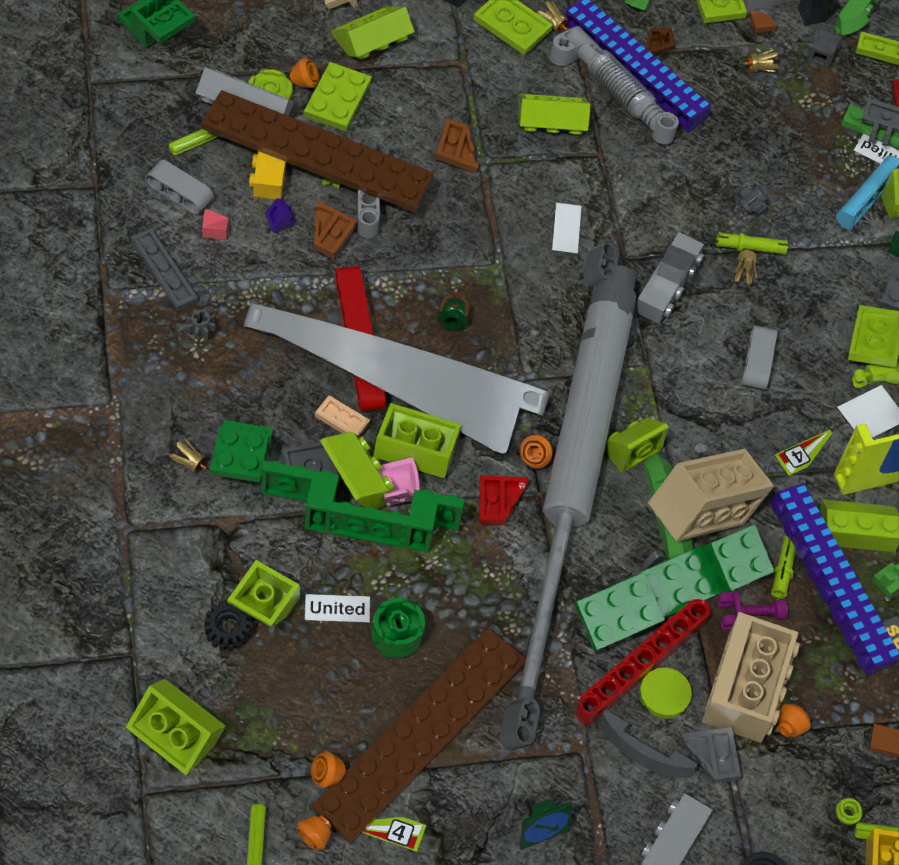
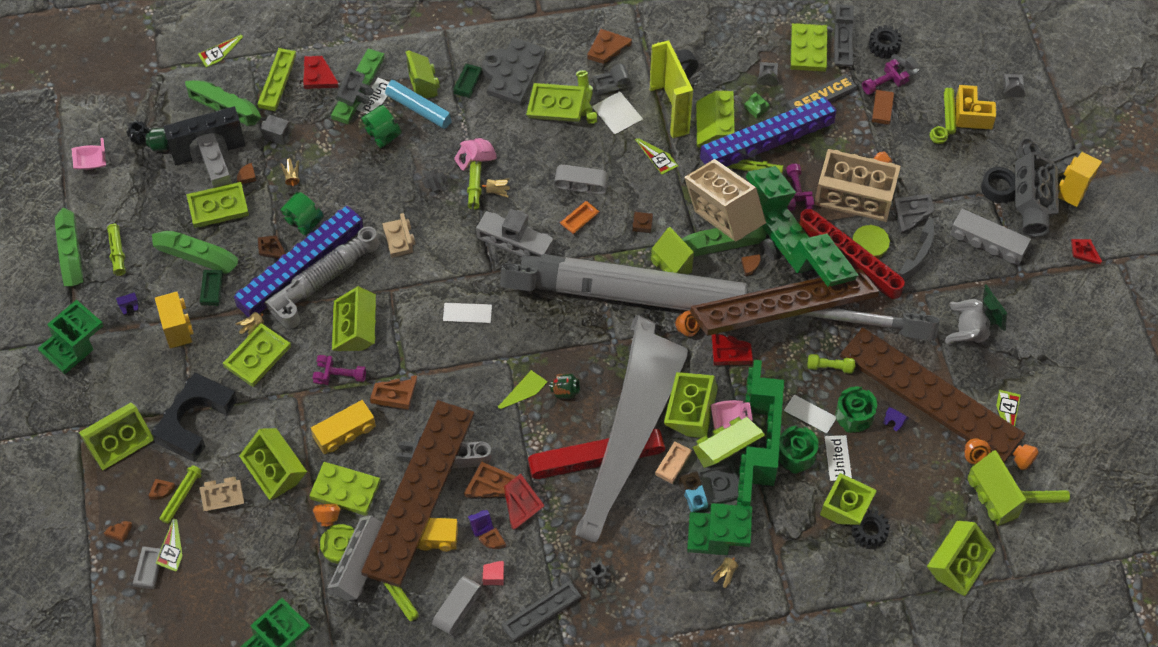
camera: 85 degrees left, 0 degrees up
none -> green brick [280,192,324,236]
none -> yellow brick [311,400,376,454]
none -> magenta bar [312,355,366,385]
none -> green brick [361,104,402,148]
none -> tan bracket [382,213,415,258]
none -> bright pink piece [455,138,497,171]
none -> dark orange tile [478,528,506,549]
none -> lime sticker [498,370,548,409]
none -> red wing [503,474,544,530]
none -> orange tile [560,201,599,234]
none -> reddish brown plate [632,212,653,233]
none -> leg [679,471,708,512]
none -> reddish brown plate [690,269,879,336]
none -> dark orange tile [741,254,760,276]
none -> green brick [778,426,818,474]
none -> white sticker [784,395,836,433]
none -> lime piece [807,354,855,374]
none -> dark purple tile [883,407,909,432]
none -> light grey hair [945,299,991,345]
none -> lime slope [968,450,1026,526]

